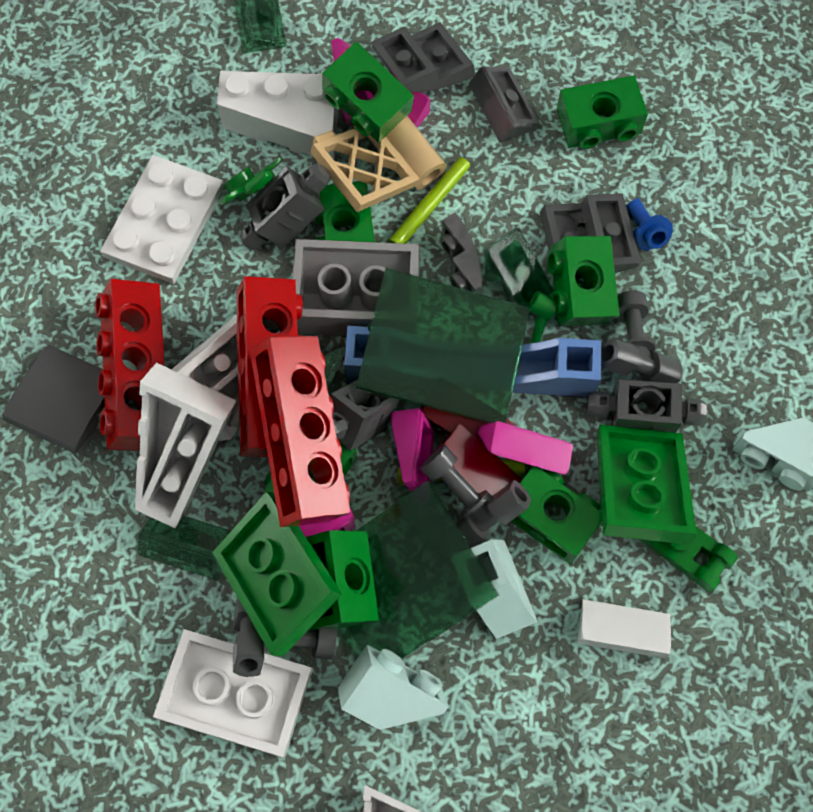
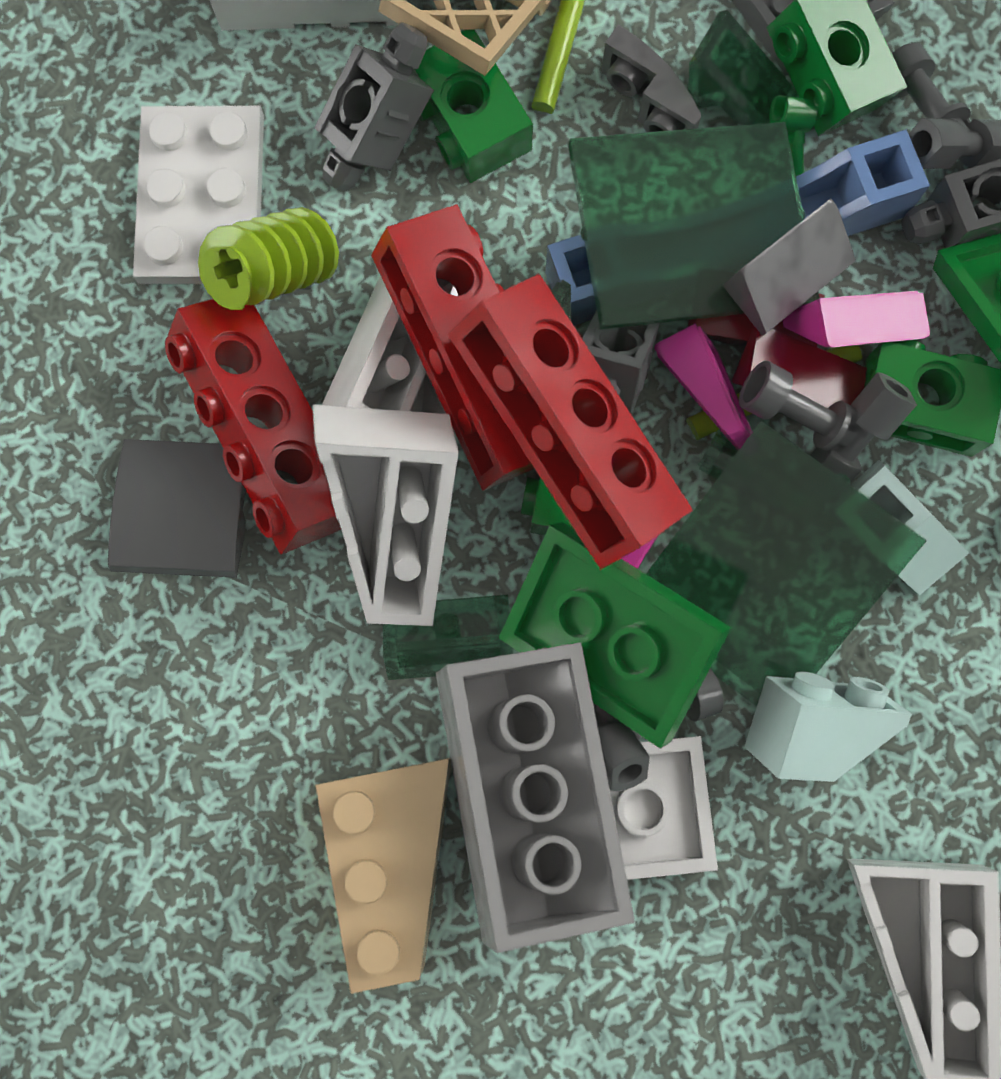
camera: 20 degrees left, 10 degrees up
green plate [219,156,283,205] -> none
light grey slope [292,239,419,337] -> none
green brick [306,530,379,630] -> none
none -> lime piece [198,207,339,310]
none -> tan wedge [316,758,451,994]
none -> light grey slope [436,642,635,953]
none -> flat silver slope [723,199,856,336]

